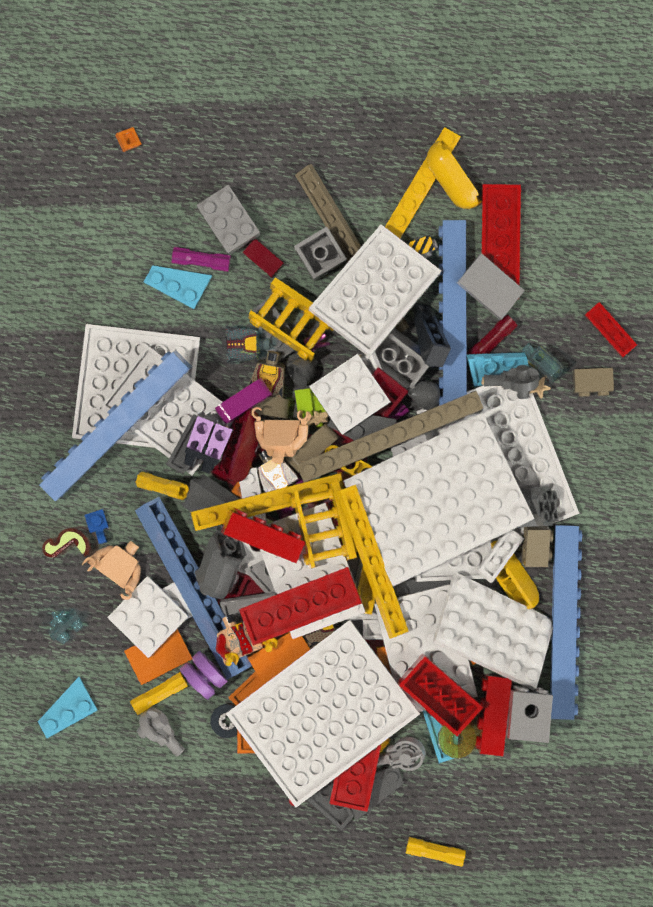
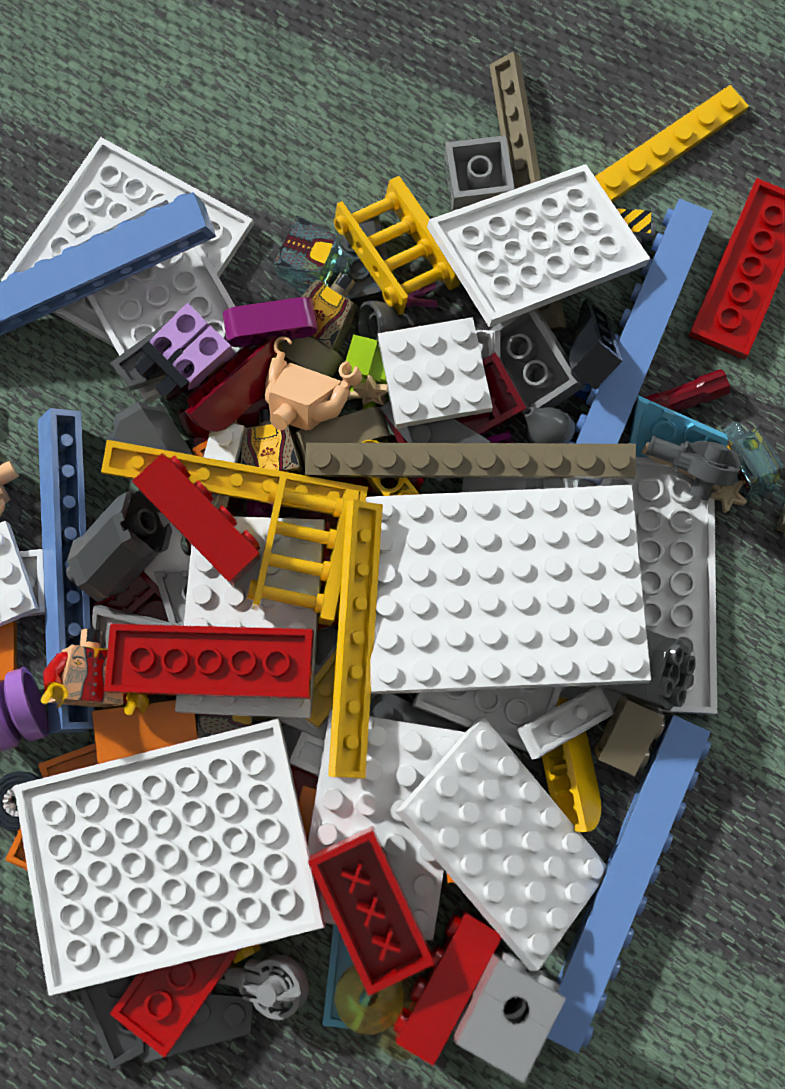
camera: 20 degrees right, 10 degrees down
yellow axle [136,472,189,500] -> none
medium azure wing [144,265,212,309] -> none
magenta axle [171,247,231,272] -> none
light grey brick [196,185,260,255] -> none
dark red tile [242,239,284,278] -> none
yellow brick [427,141,482,209] -> none
light grey tile [457,253,524,320] -> none

